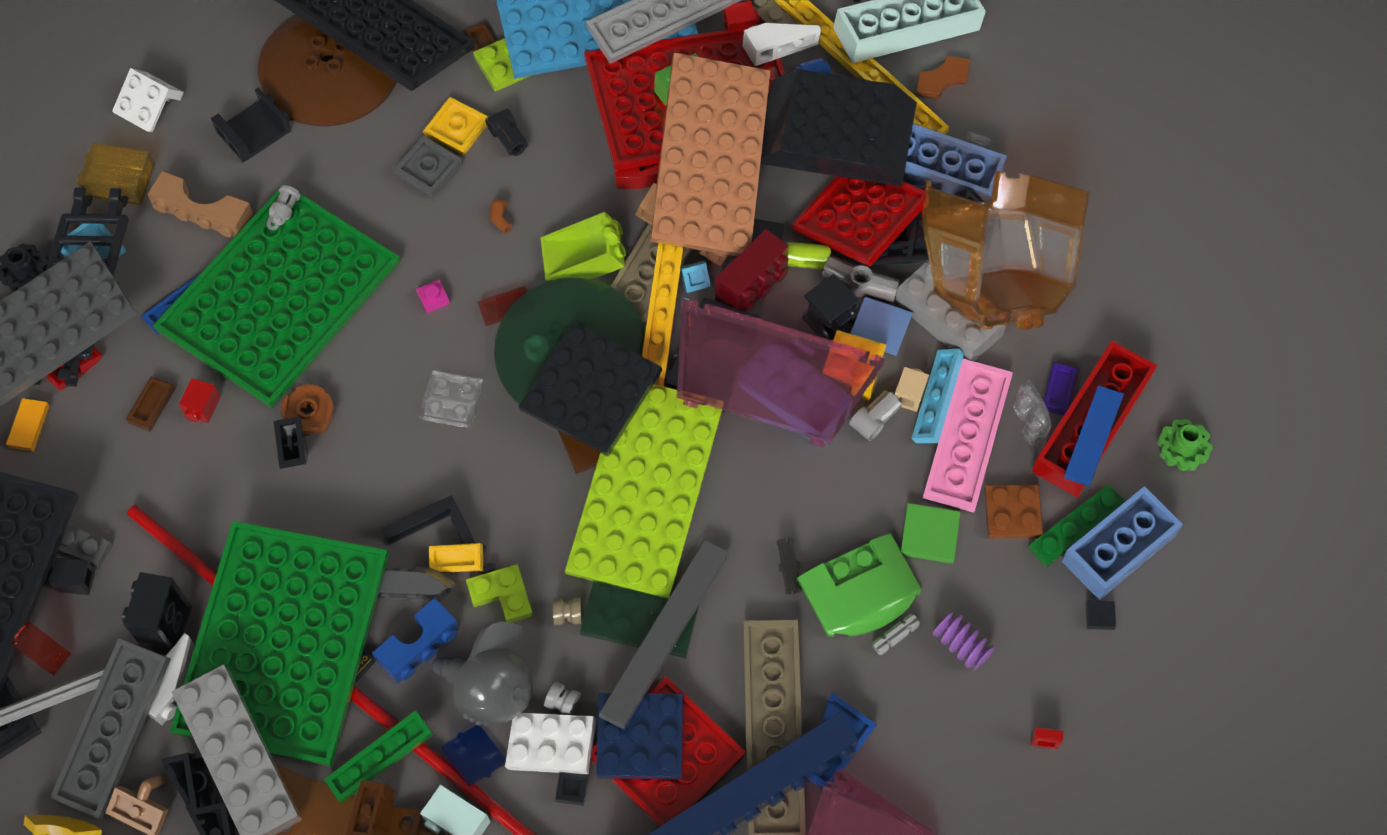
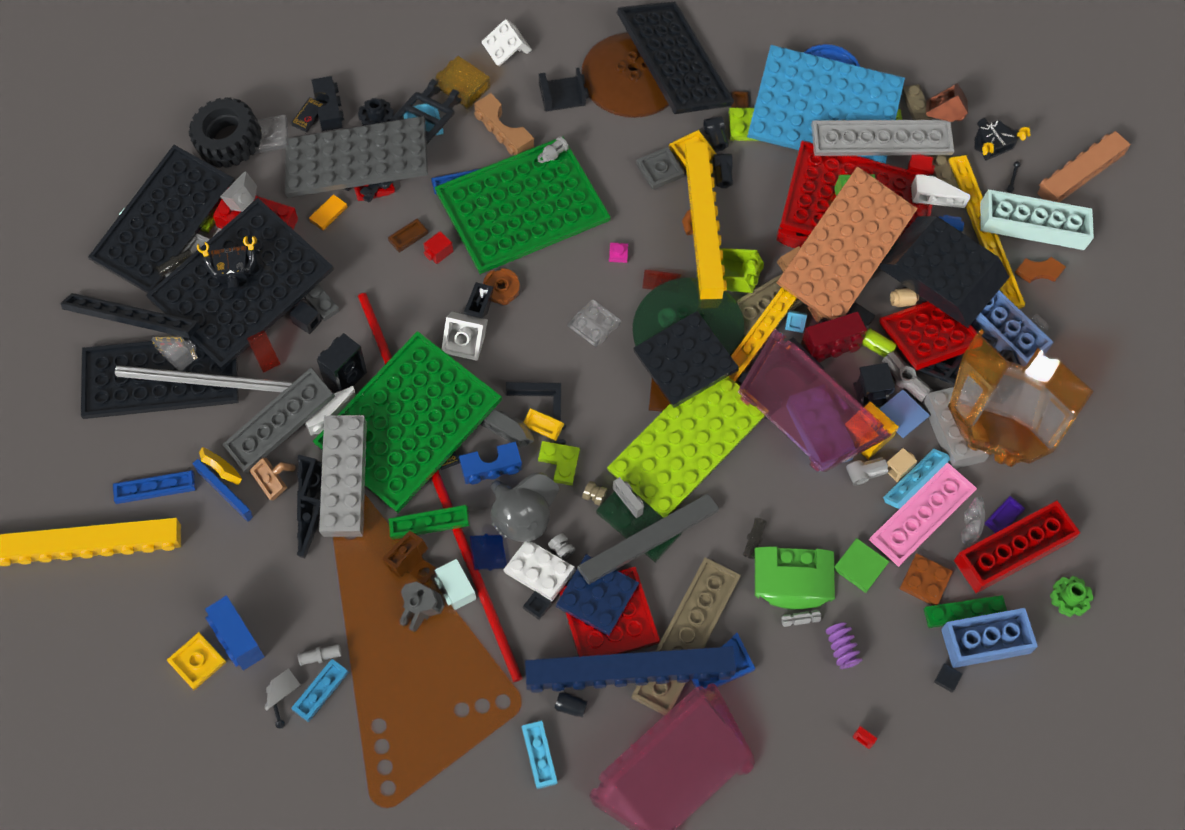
camera: 25 degrees right, 0 degrees up
blue tile [1064,386,1124,487] -> none
none -> white slope [441,312,488,361]
none -> light grey plate [613,477,644,518]
none -> yellow brick [685,142,727,299]
none -> black piece [704,116,729,151]
none -> tan brick [890,288,919,307]

